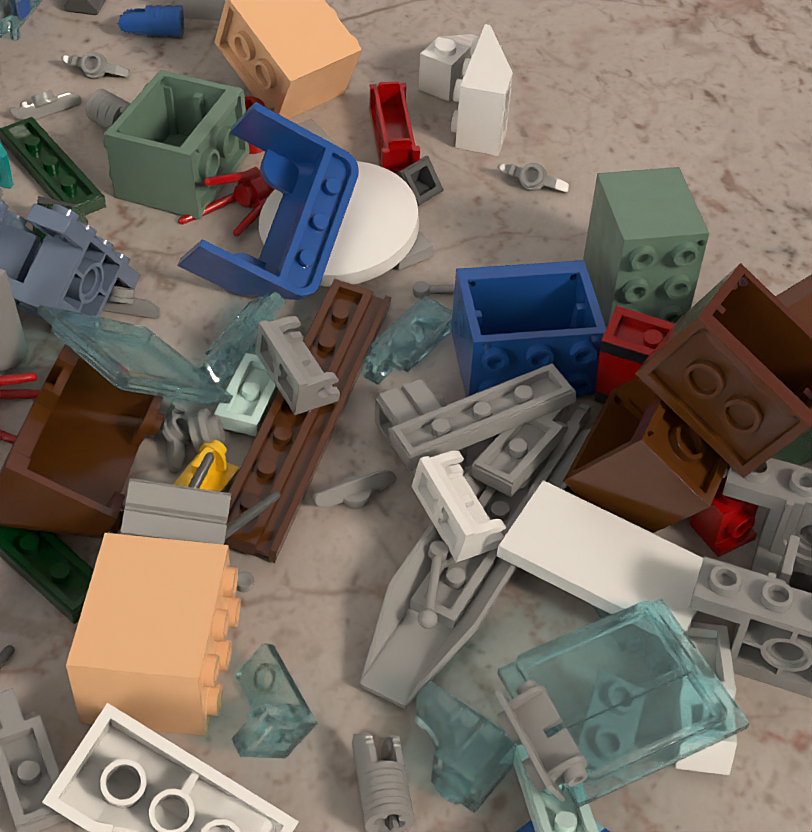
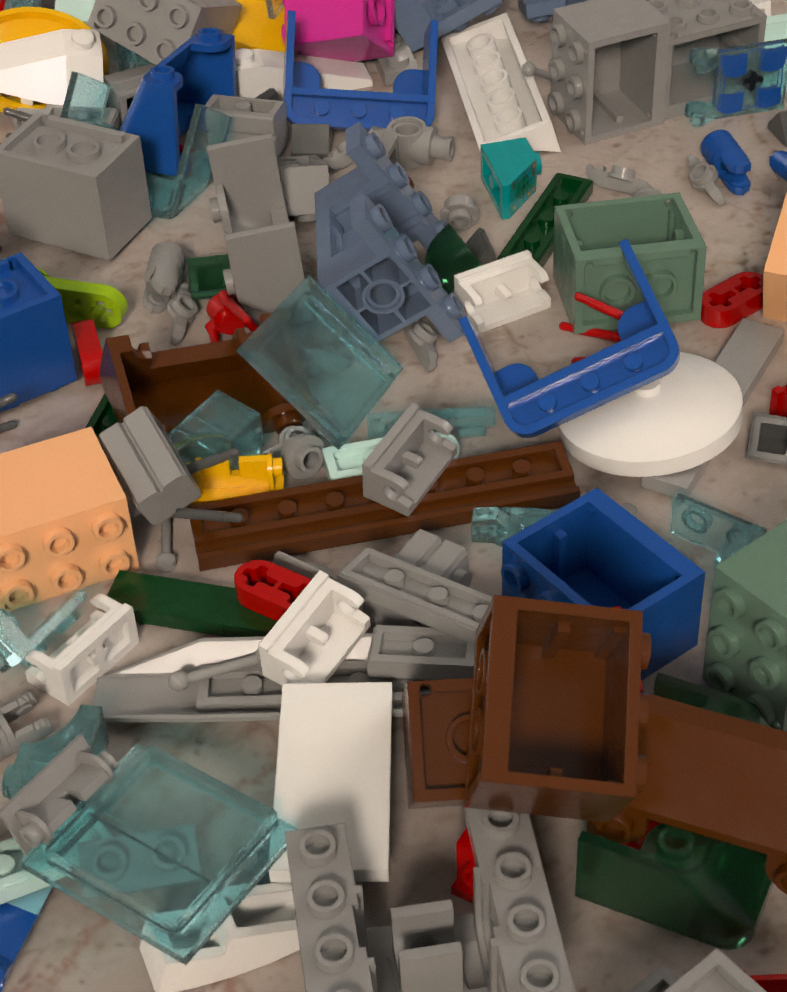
camera: 65 degrees right, 5 degrees down
none -> white hinge [24,594,139,706]
none -> dark green tile [103,570,292,637]
none -> clear light blue arch [168,390,264,470]
none -> red beam [234,560,312,622]
none -> white hinge [454,250,551,334]
none -> clear light blue bracket [669,493,767,569]
none -> blue hinge [700,130,752,196]

